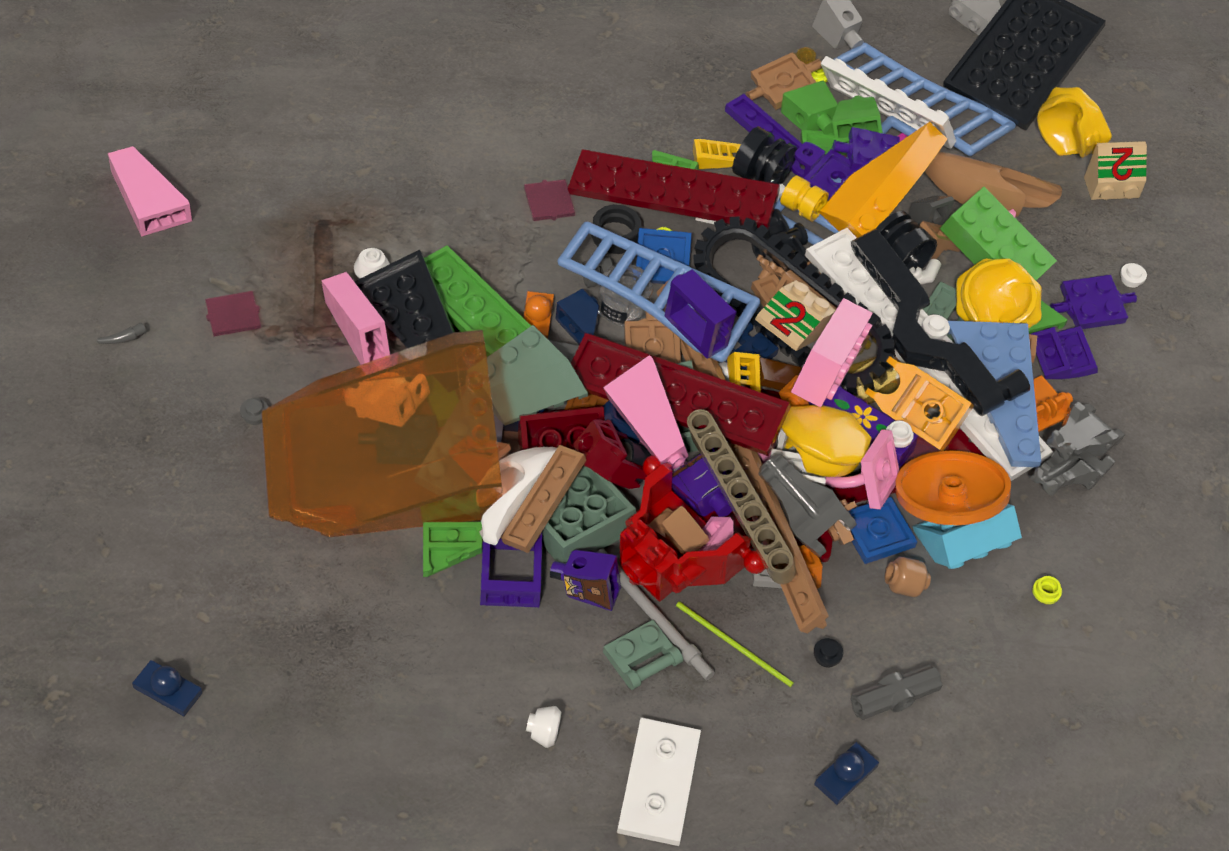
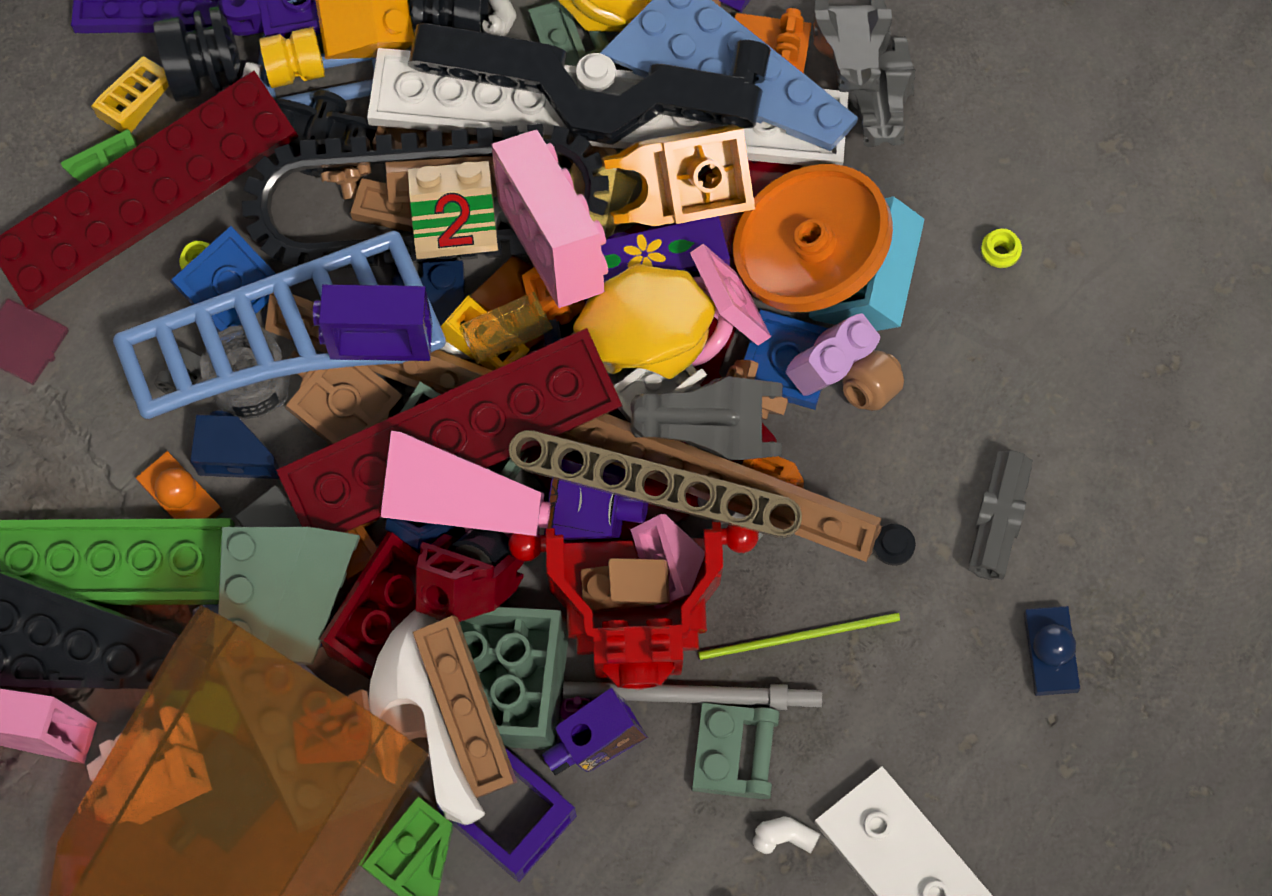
camera: 40 degrees left, 15 degrees up
black tyre [591,204,641,254] -> none
white plate [886,421,913,448] -> none
none -> clear yellow plate [459,292,553,365]
none -> white arm [753,817,821,854]
none -> lavender brick [786,313,880,396]

